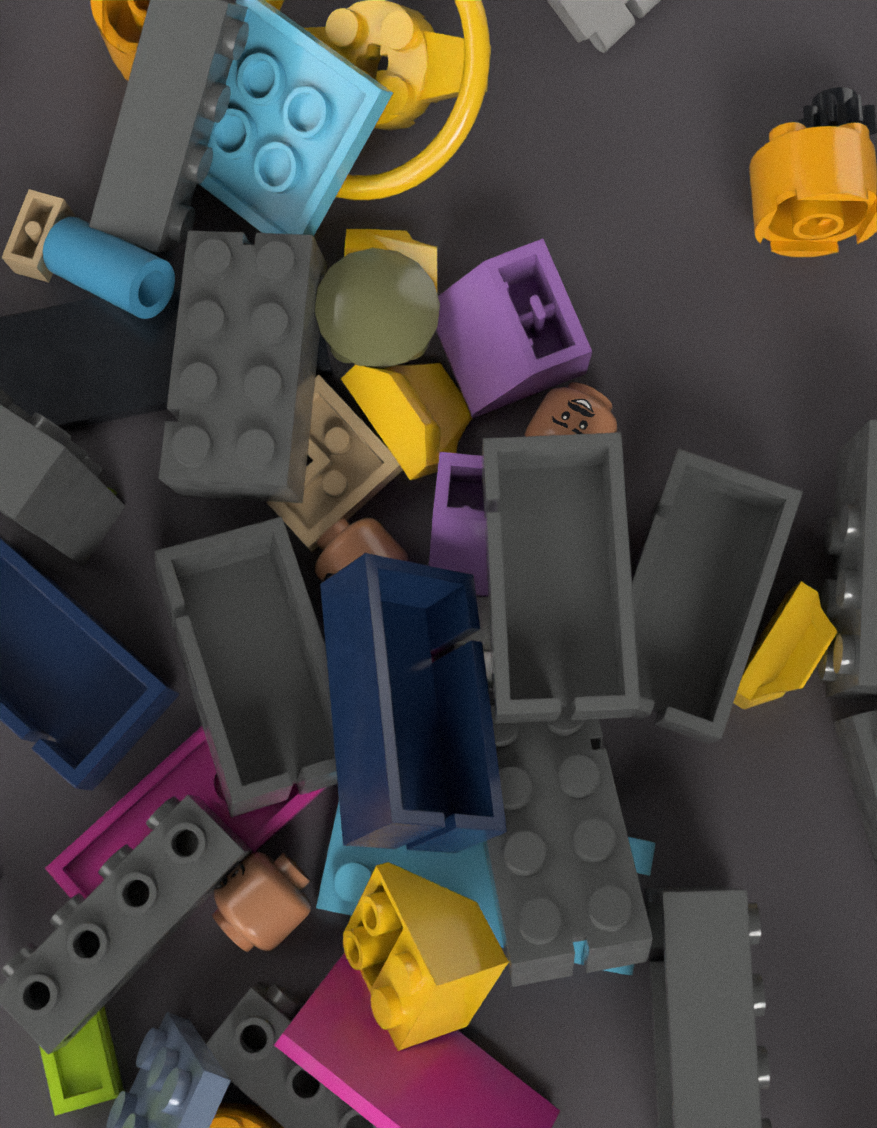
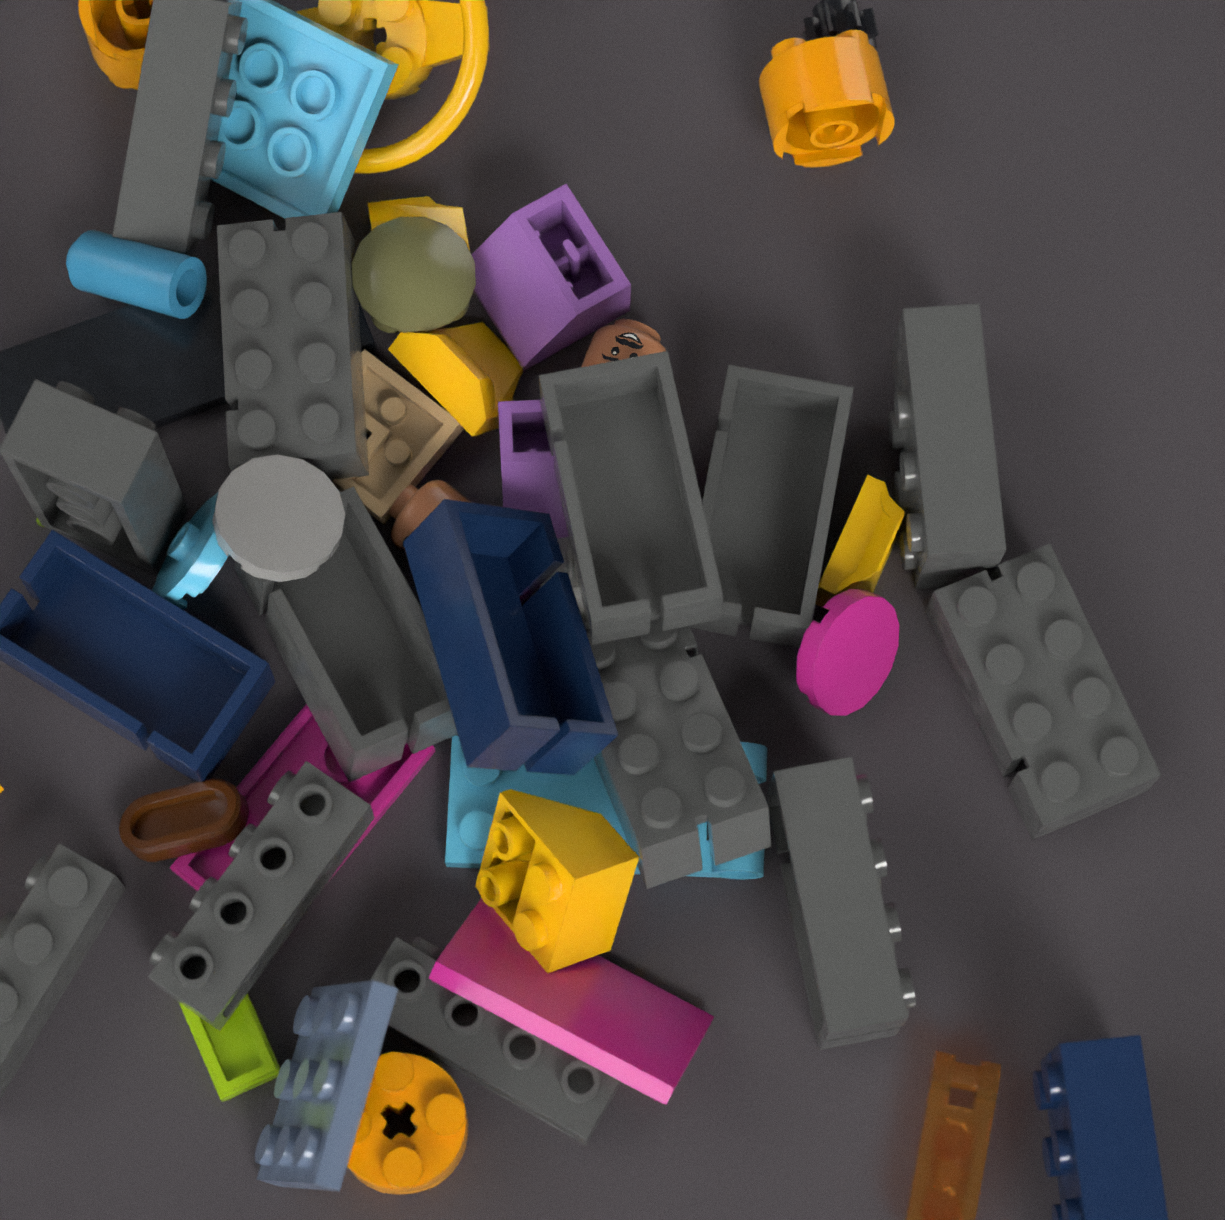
camera: 15 degrees left, 5 degrees down
tan piece [2,189,75,283] -> none
nougat head [212,852,311,952] -> none
none -> reddish brown tile [119,778,249,862]
none -> medium azure plate [153,493,229,610]
none -> light grey tile [212,454,345,582]
none -> dark pink tile [796,589,900,716]

